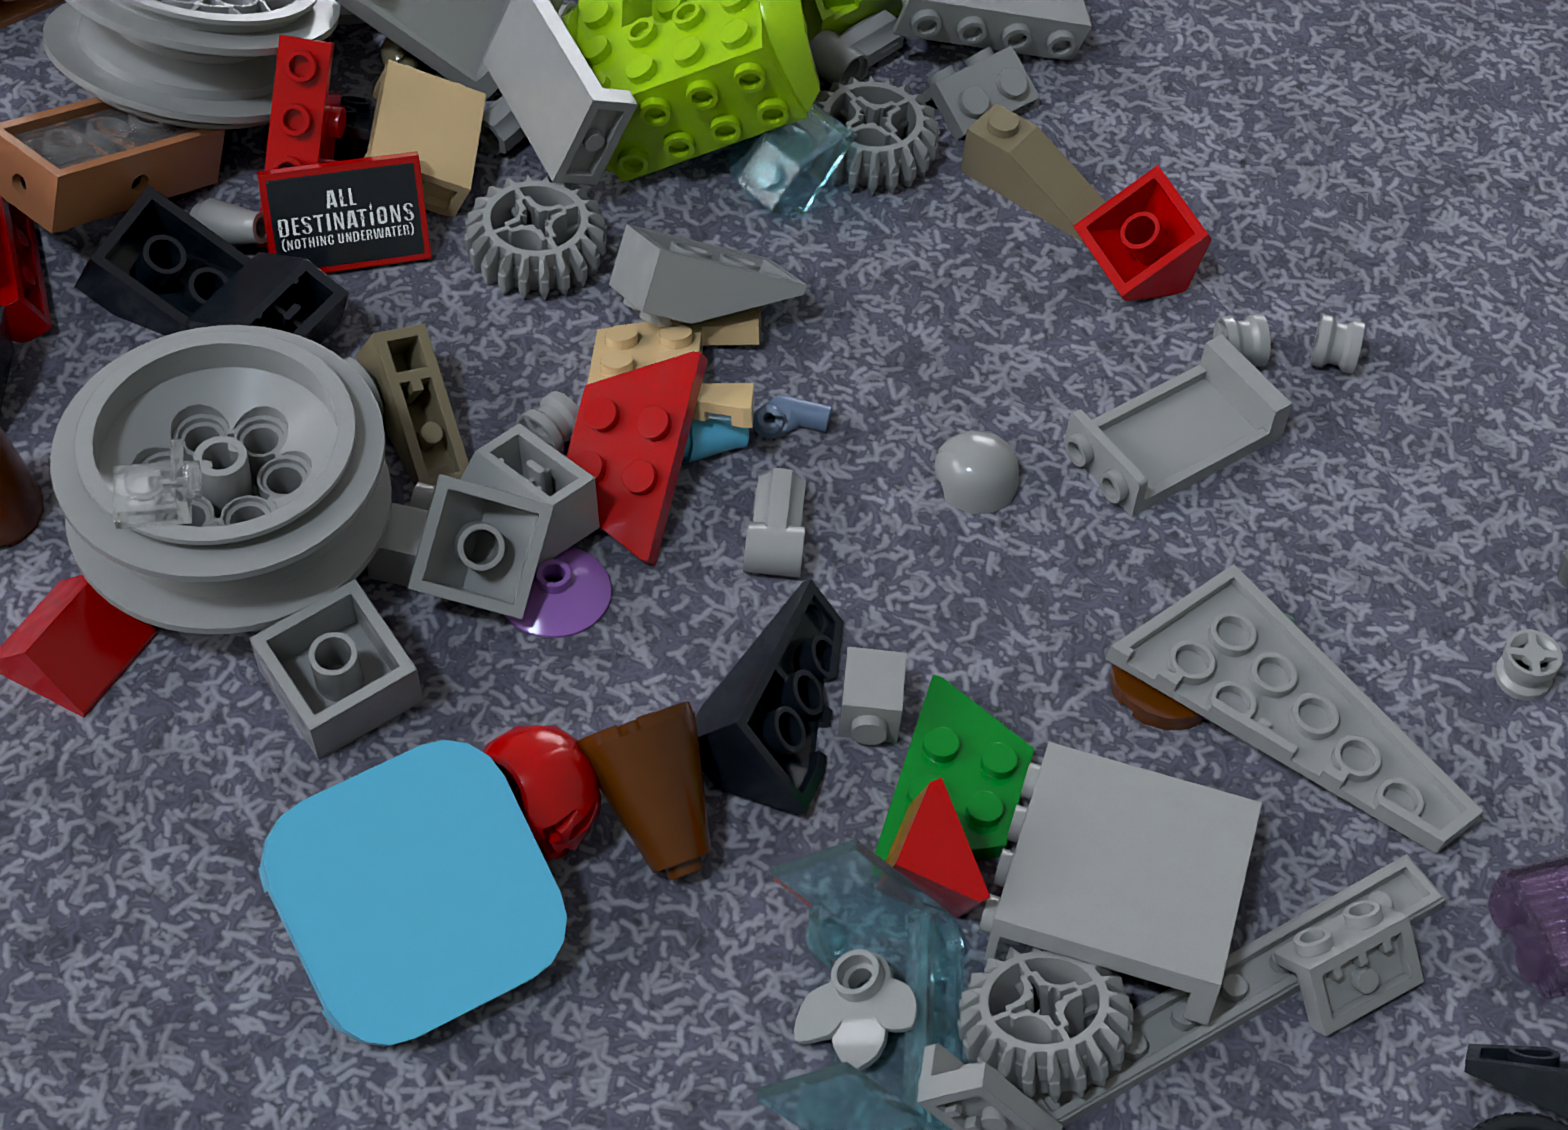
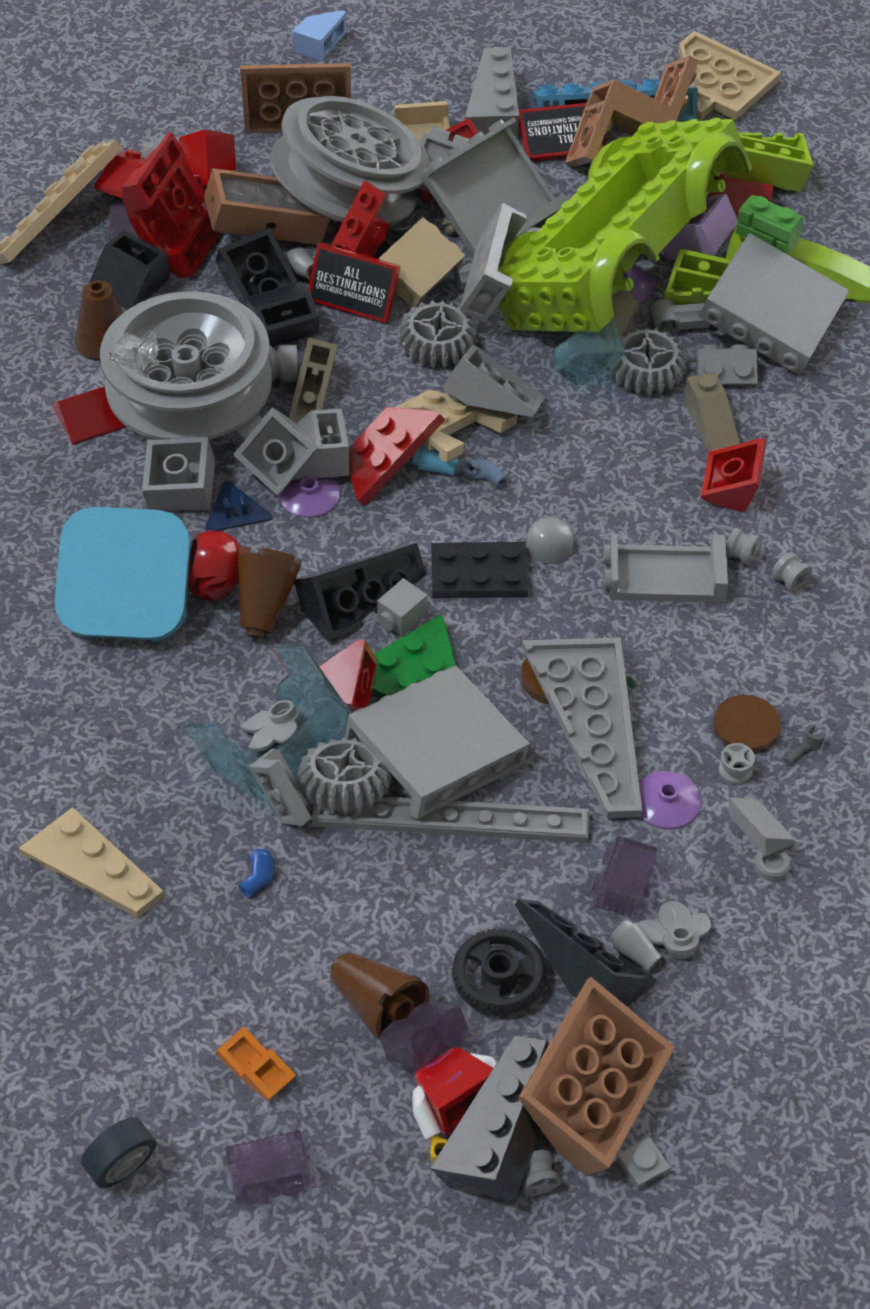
camera: 40 degrees right, 0 degrees up
light grey wheel [516,391,579,454] -> none
light grey piece [743,468,806,578] -> none
light grey bracket [1274,900,1424,1036] -> none
none -> dark blue piece [205,481,272,531]
none -> black plate [431,542,529,598]
none -> medium lavender dish [639,771,701,829]
none -> reddish brown tile [713,695,781,755]

